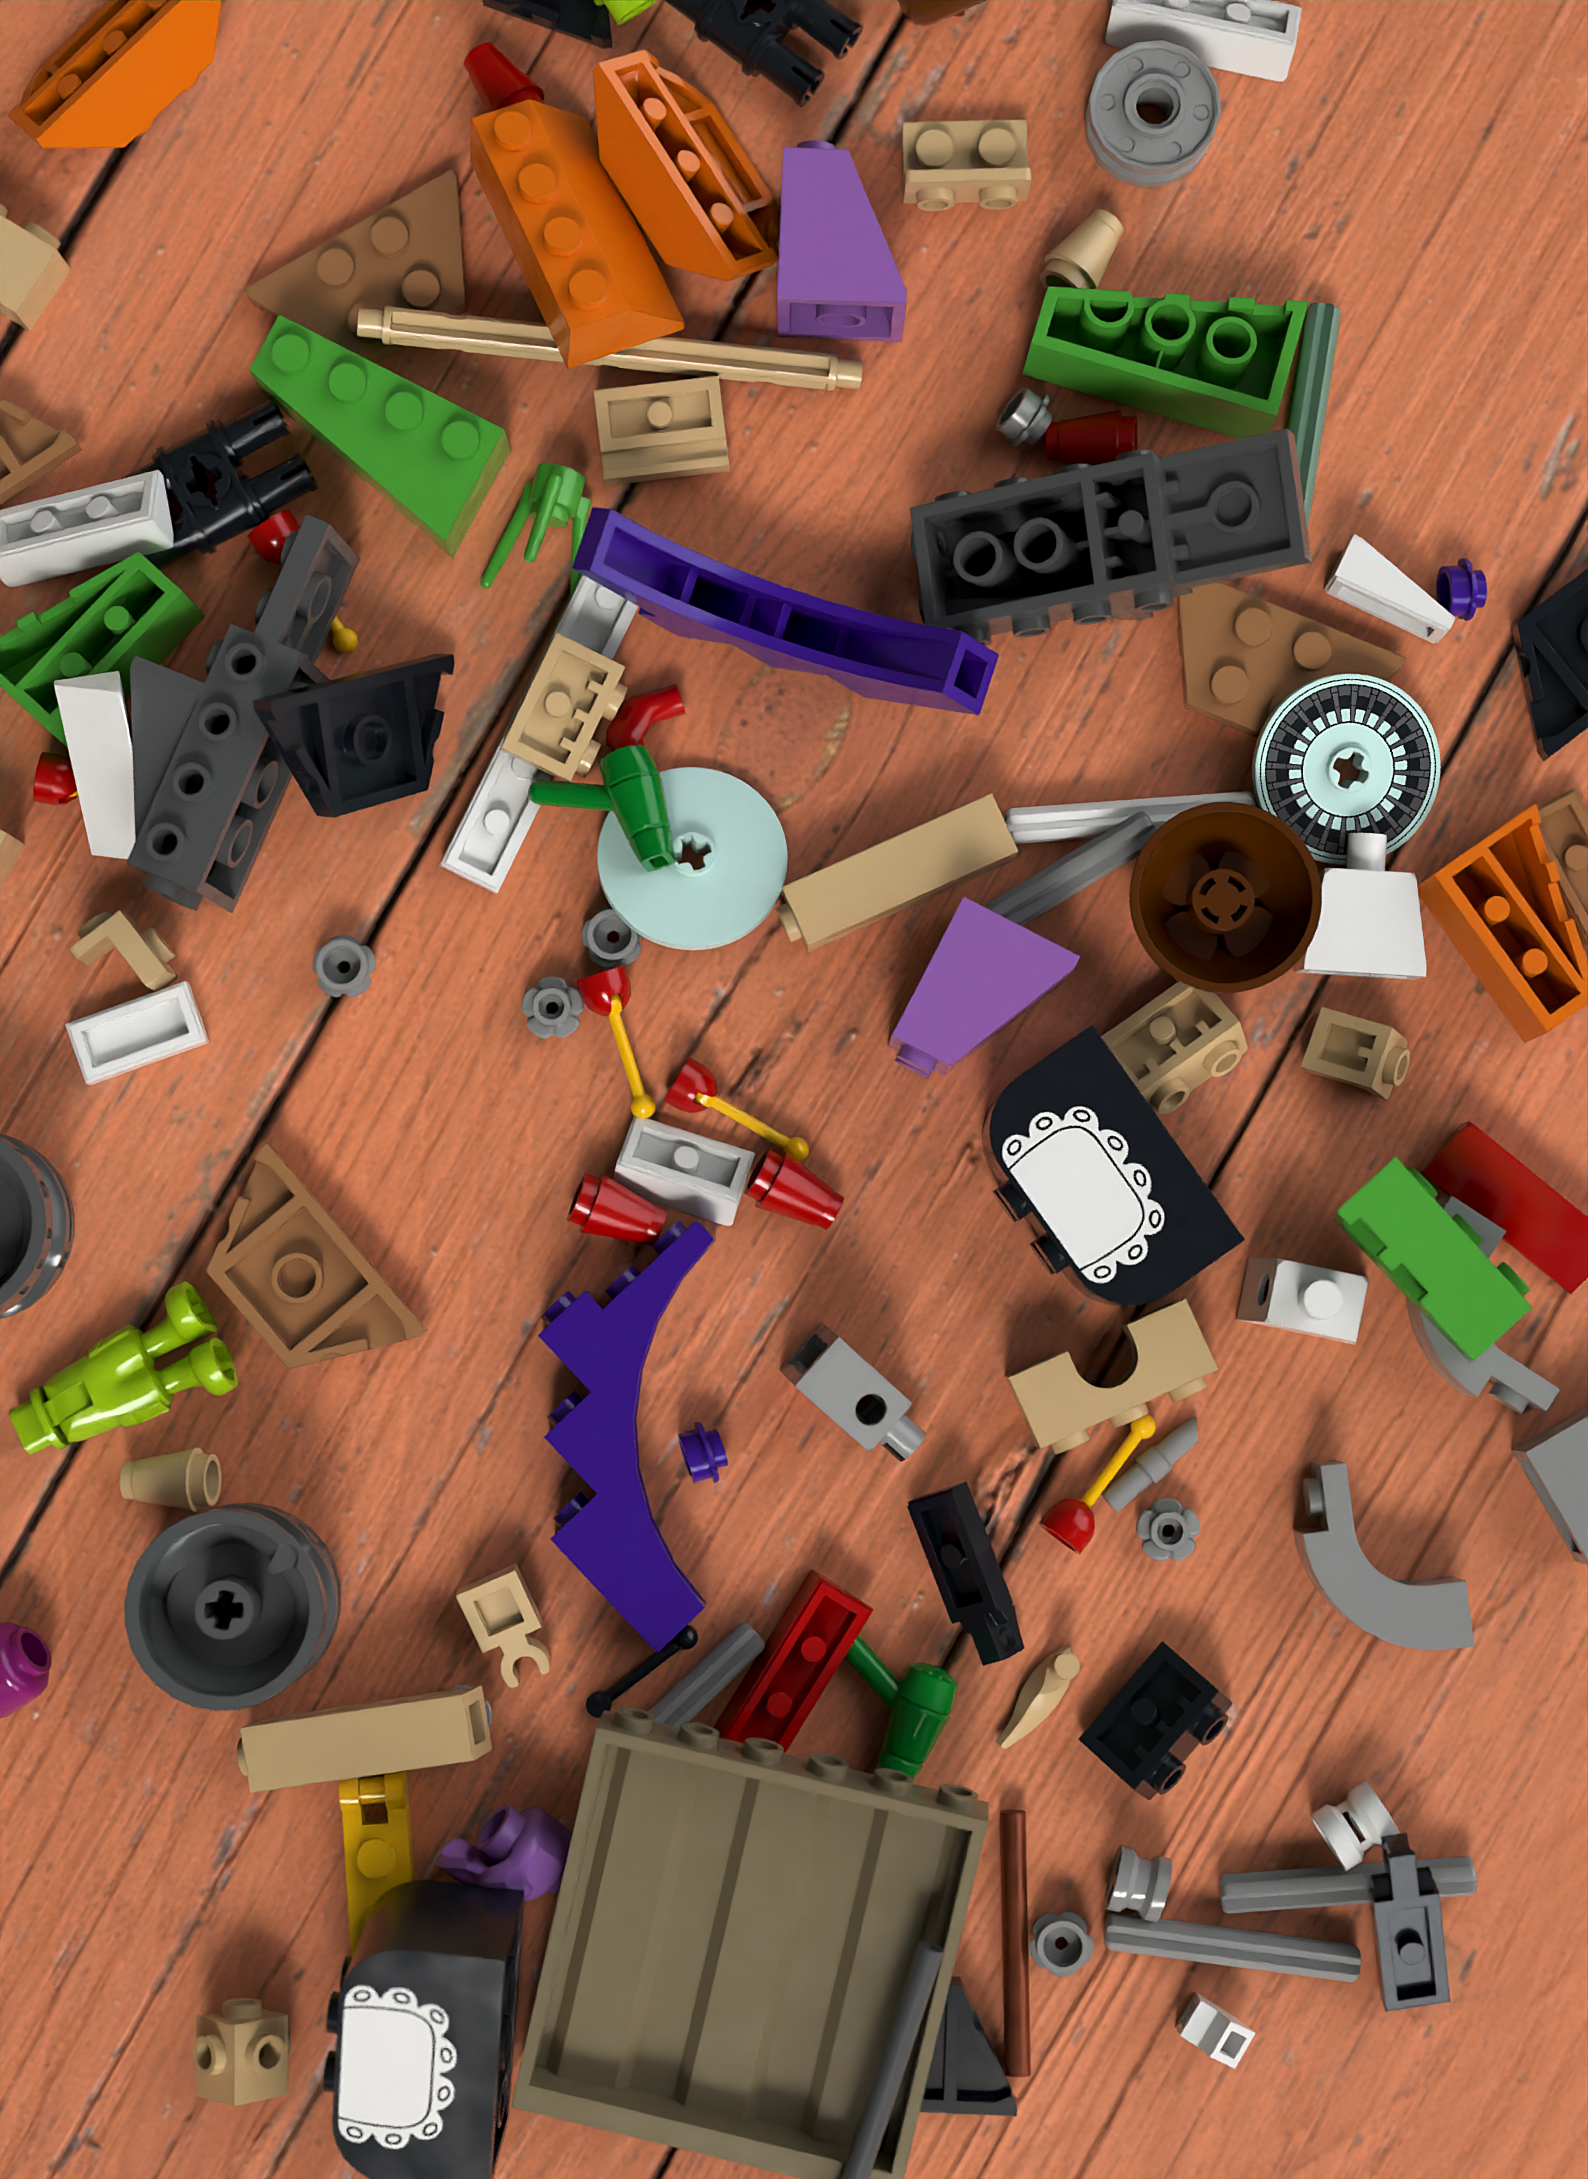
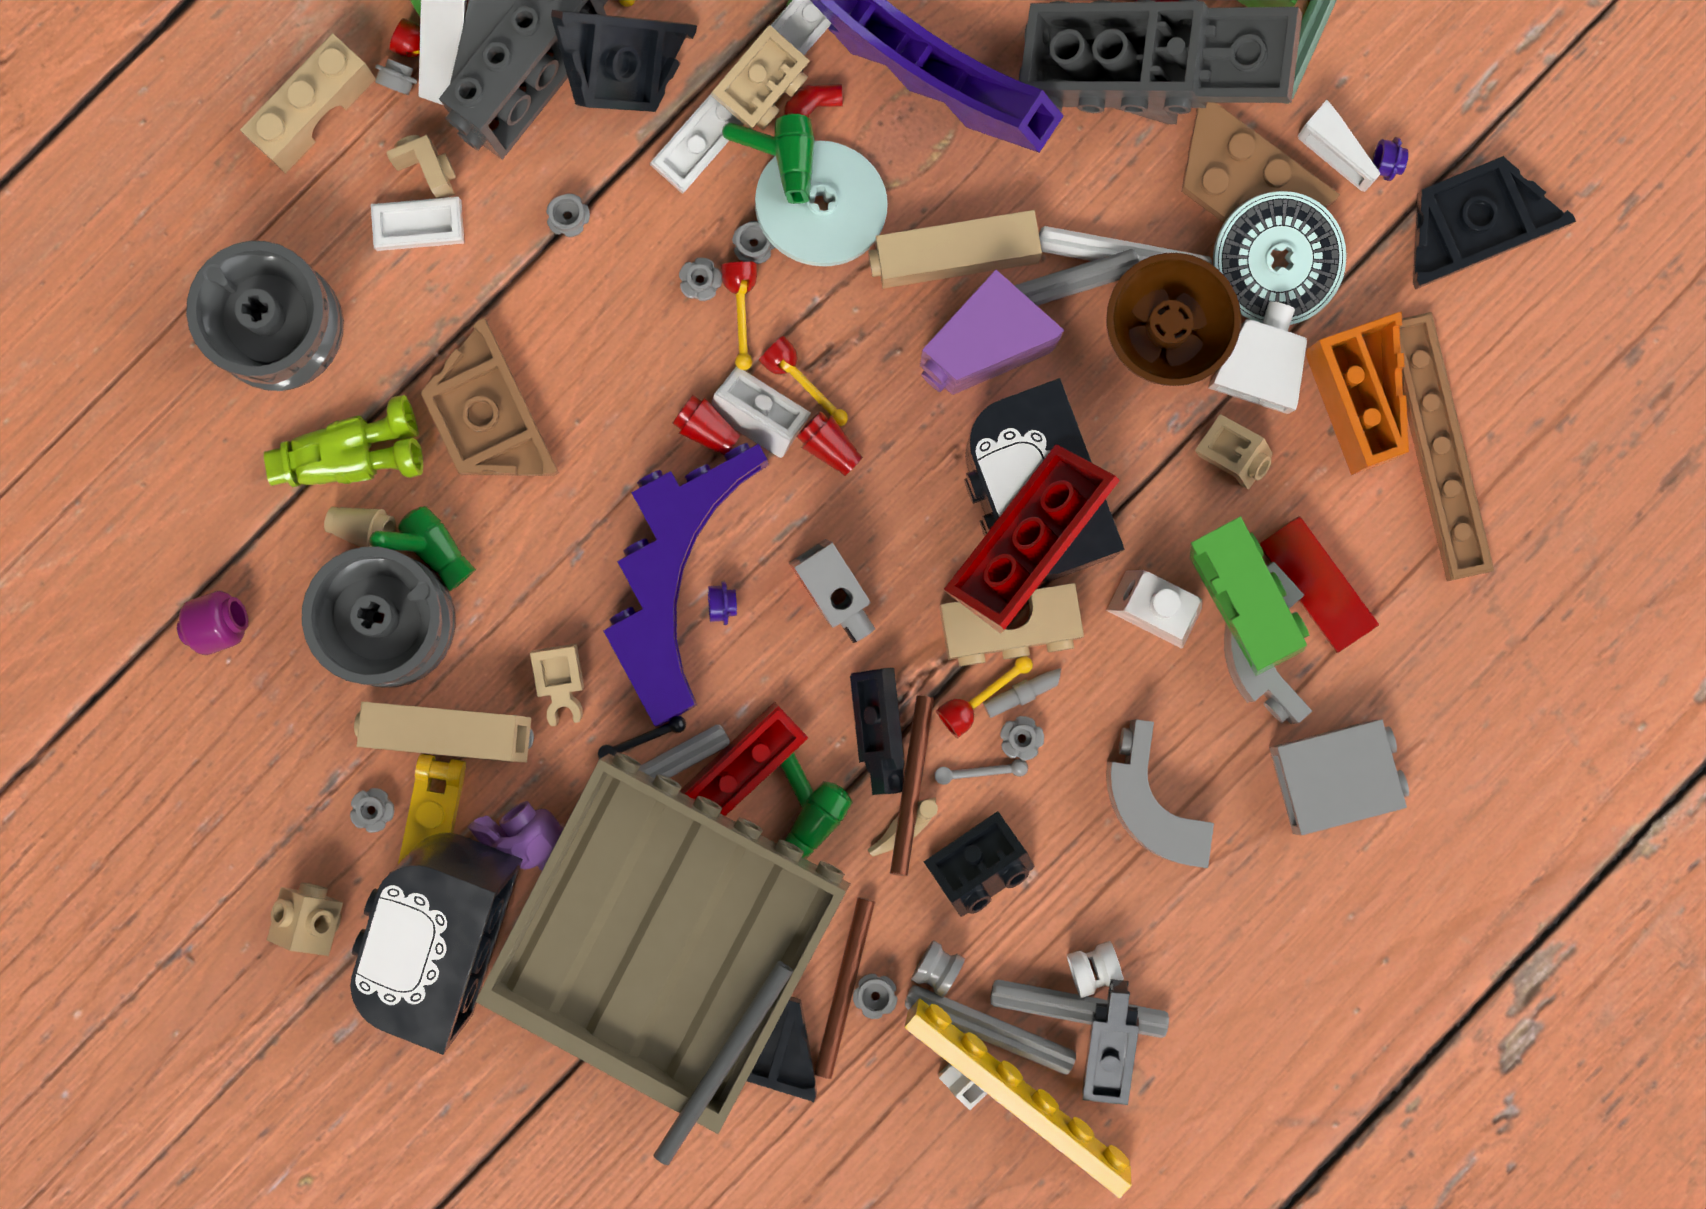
camera: 15 degrees right, 0 degrees up
tan bracket [1101,981,1248,1116] -> none
none -> light grey plate [350,788,395,833]
none -> green piece [369,506,476,591]
none -> light grey plate [375,59,417,95]
none -> copper bar [890,696,934,876]
none -> yellow plate [904,998,1132,1198]
none -> light grey hinge [935,759,1028,785]
none -> red slope [944,444,1120,634]

